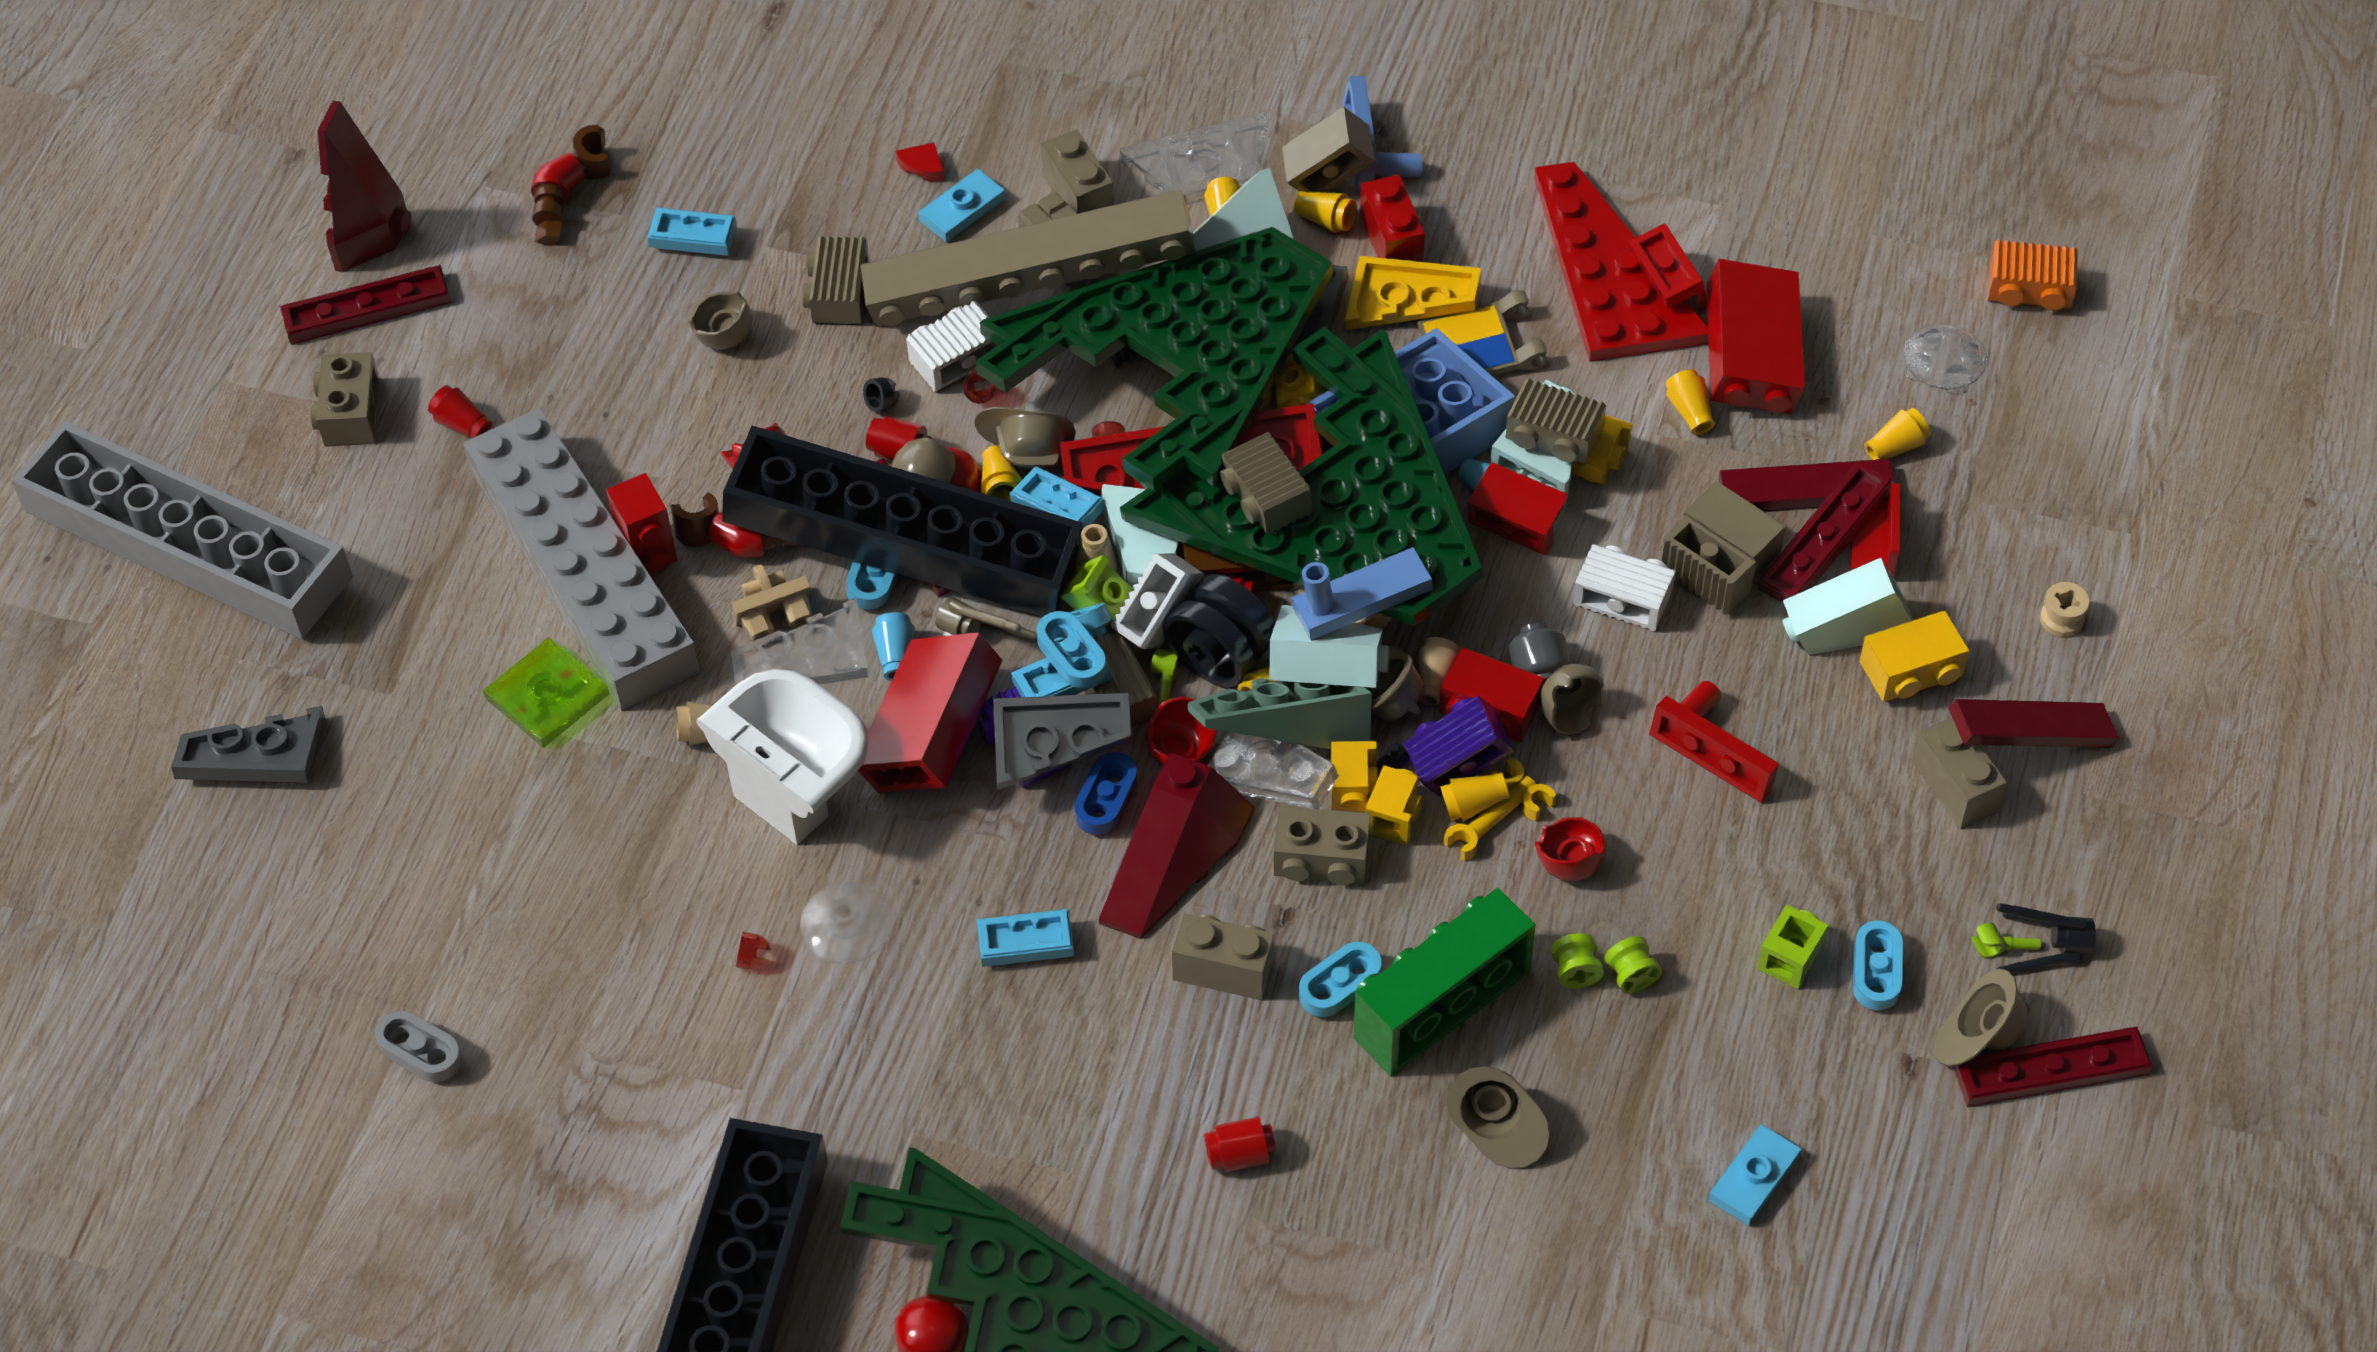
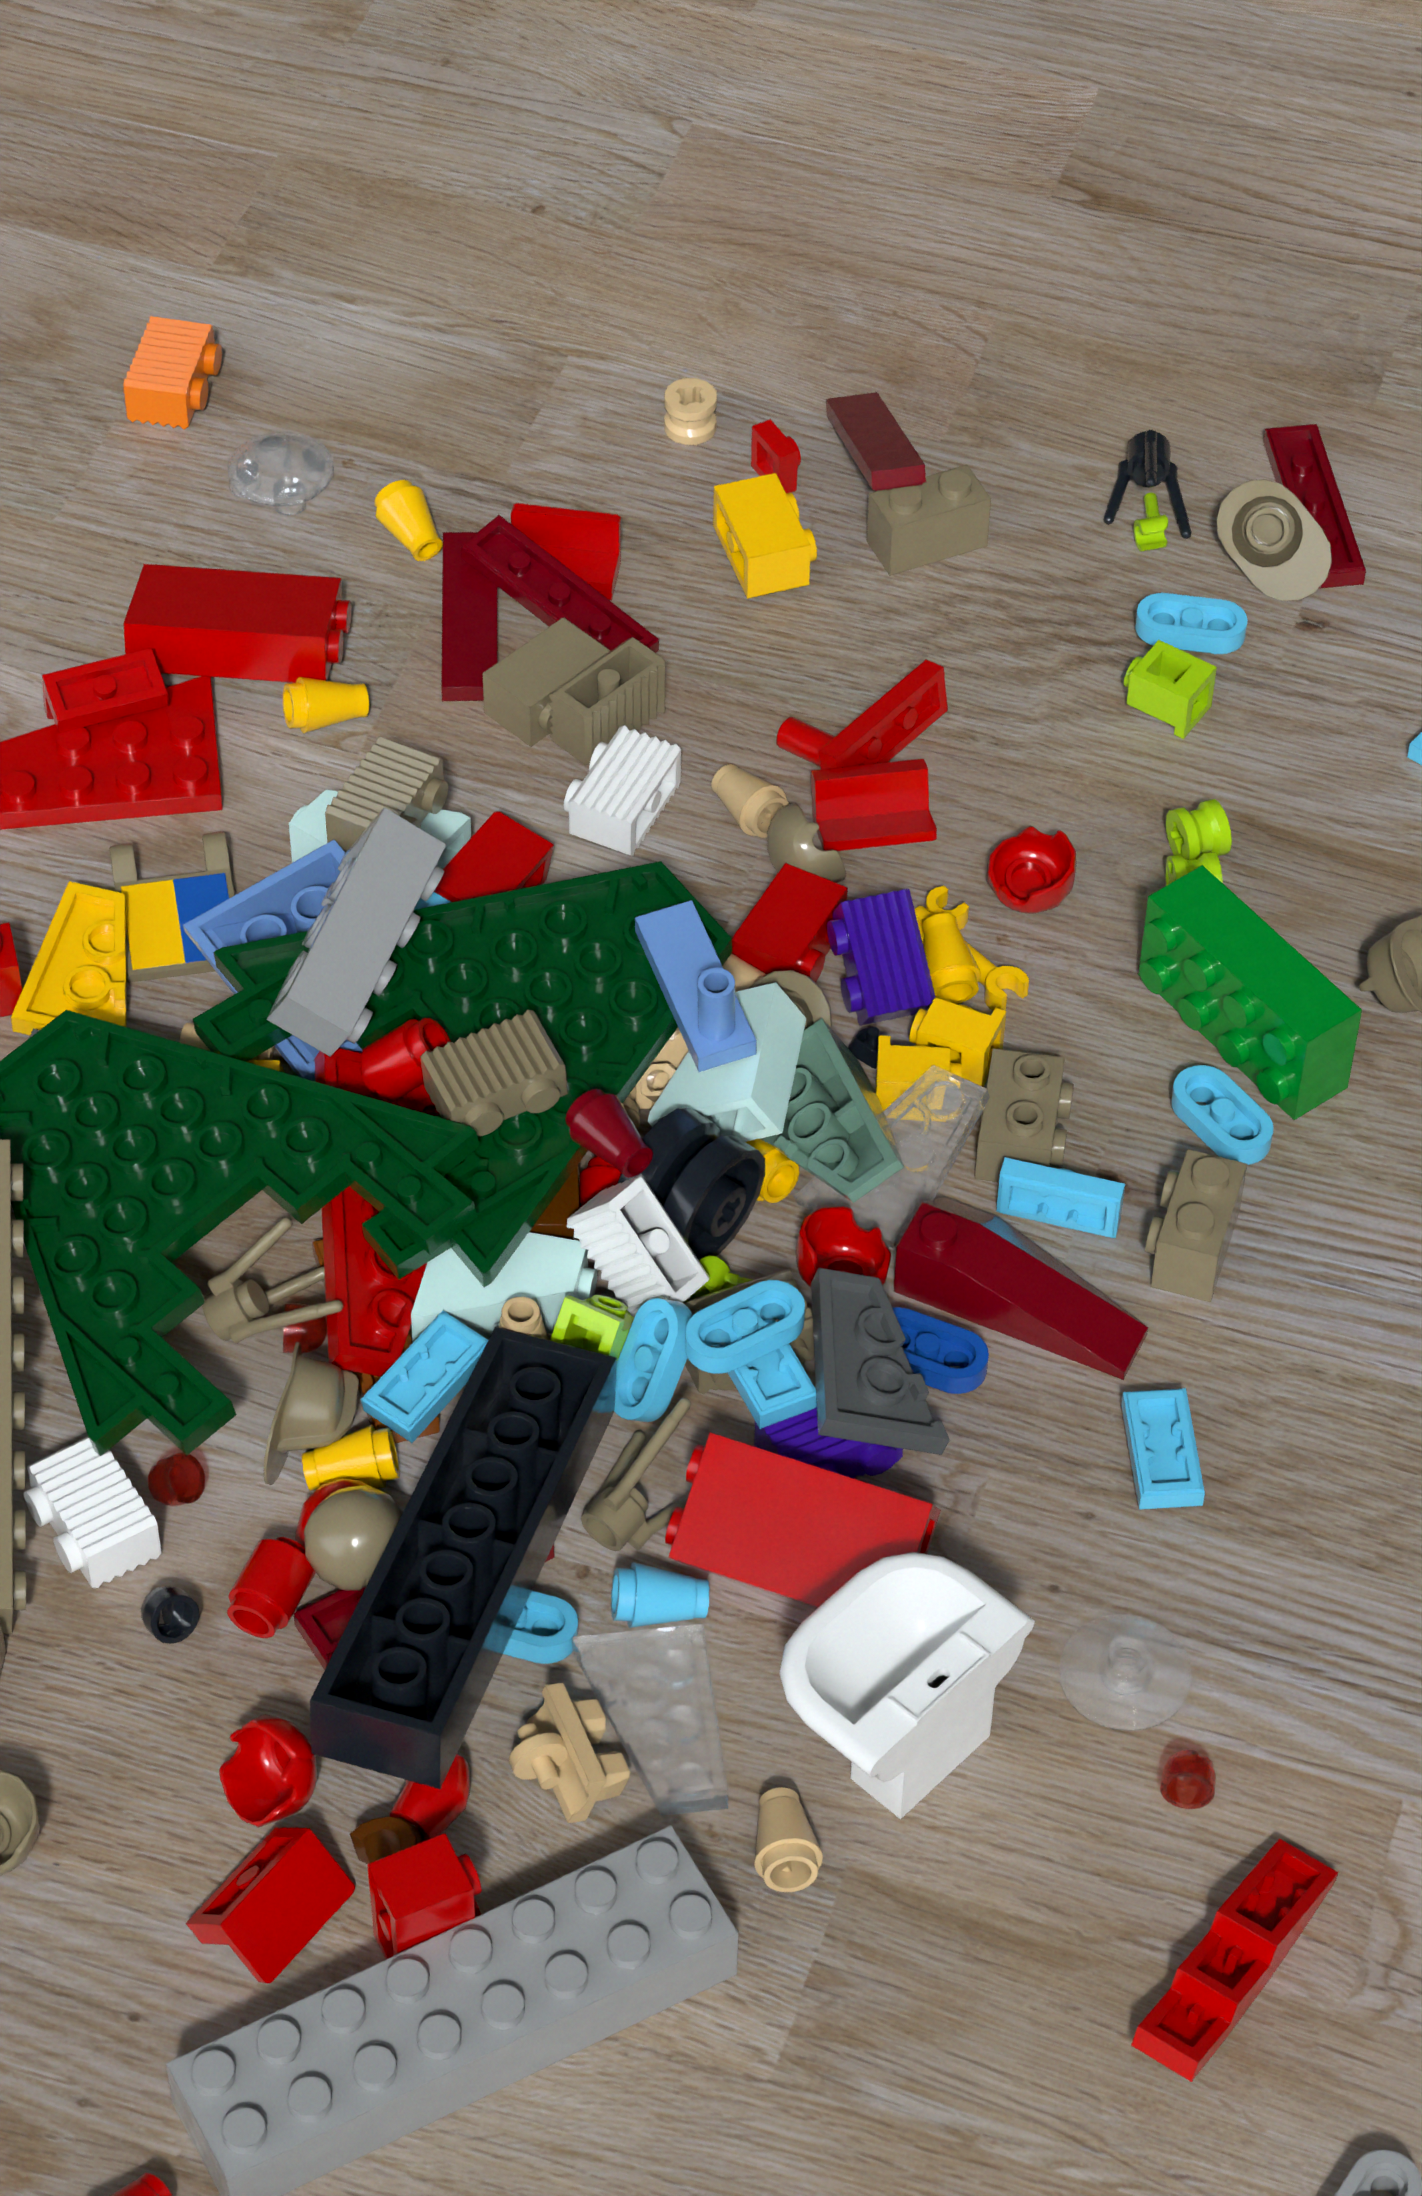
camera: 90 degrees left, 5 degrees down
clear neon green tile [483,637,609,748] -> none
dark grey head [1509,622,1570,683] -> none
light aqua slope [1782,558,1914,655] -> none
none -> red panel [185,1827,355,1983]
none -> dark tan plant [202,1217,343,1343]
none -> light grey wedge [267,807,447,1057]
none -> red brick [361,1018,451,1100]
none -> dark red cone [565,1089,653,1178]
none -> tan cone [711,764,789,838]
none -> red plate [751,419,801,493]
none -> red panel [811,759,937,851]
none -> medium azure plate [996,1157,1125,1238]
none -> red slope [1131,1838,1339,2082]

